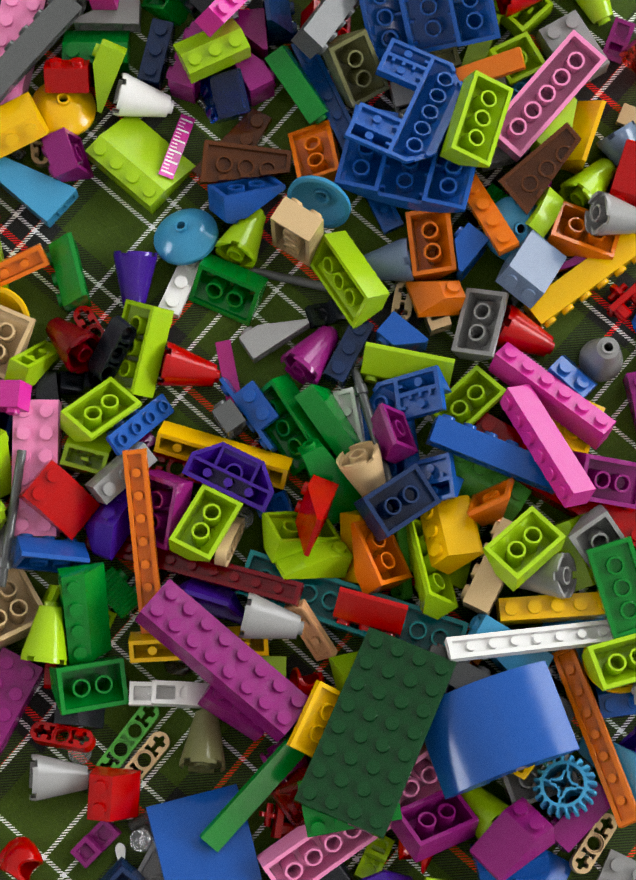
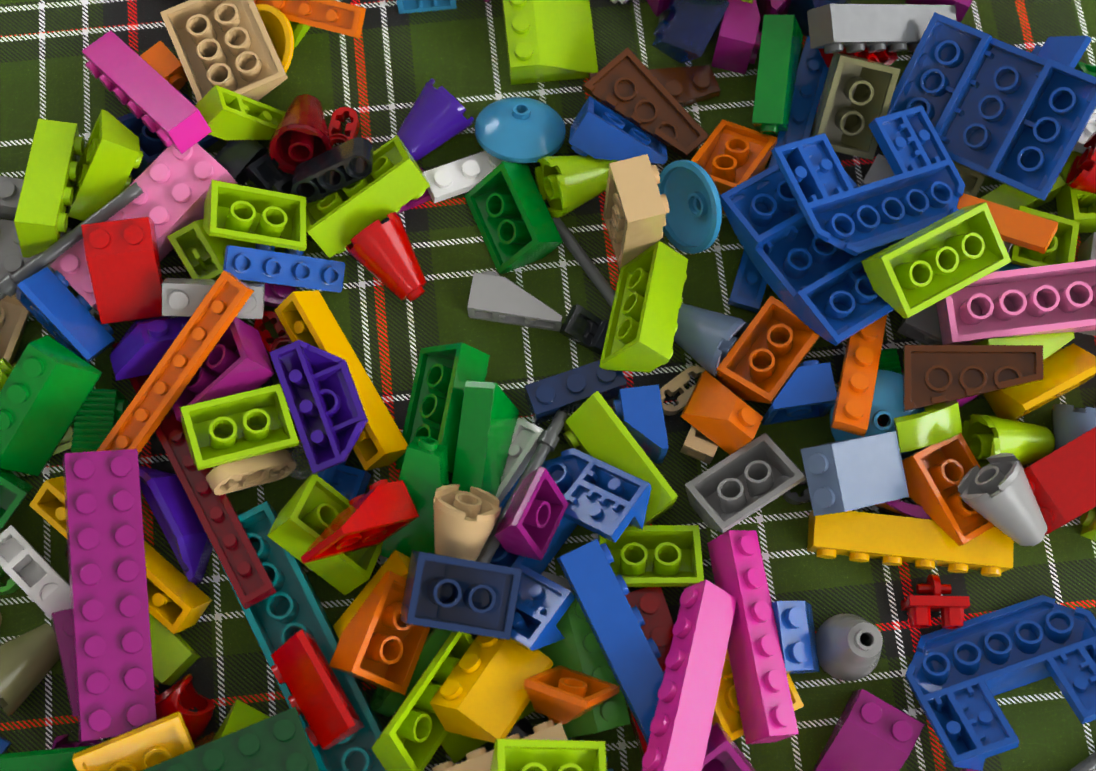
camera: 40 degrees right, 5 degrees down
green slope [46,232,92,313] -> none
dark pink sticker [158,114,195,180] -> none
dark grey brick [212,399,248,440] -> none
dark pink sticker [215,340,243,415] -> none
blue bracket [219,377,280,452] -> none
light grey cone [239,592,305,639] -> none
lime slope [275,541,353,579] -> none
magenta cone [280,326,339,385] -> none
light nougat tile [284,599,338,662] -> none
red cone [497,304,555,357] -> none

